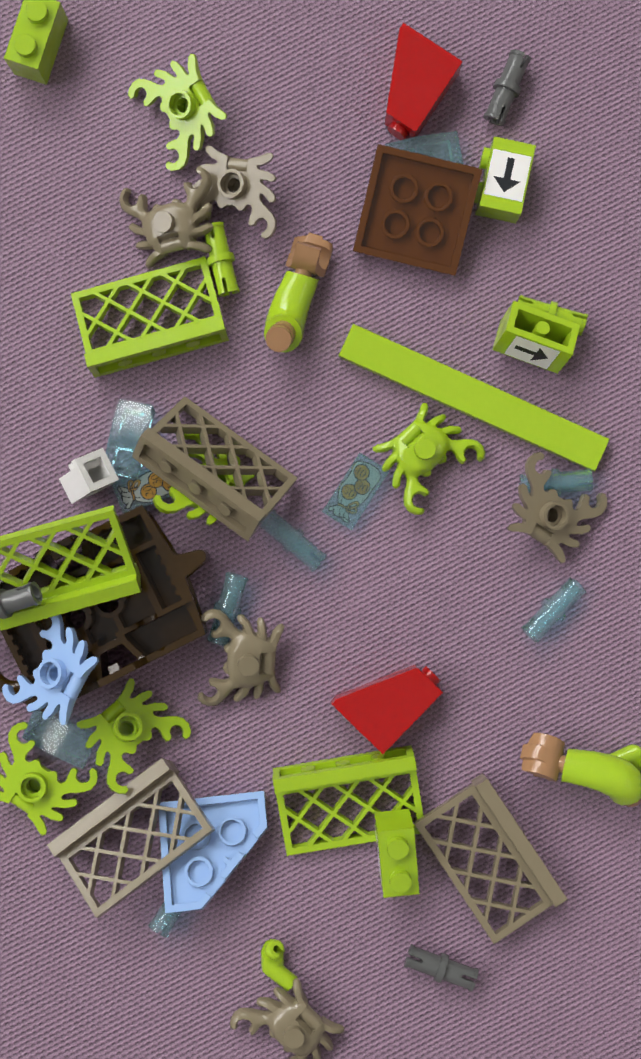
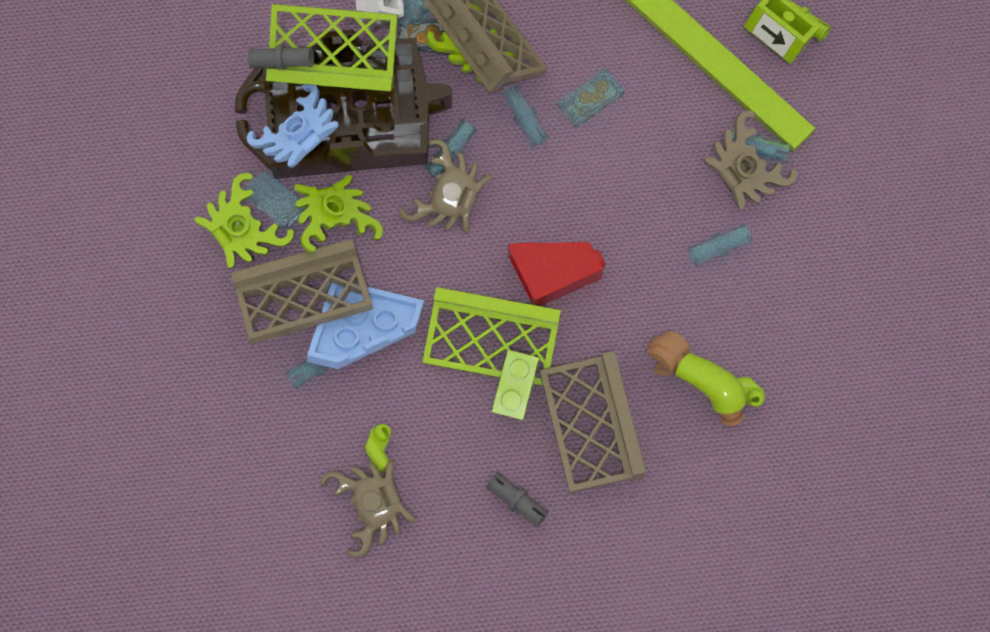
camera: 20 degrees right, 15 degrees down
lime animal [373,403,485,515] -> none

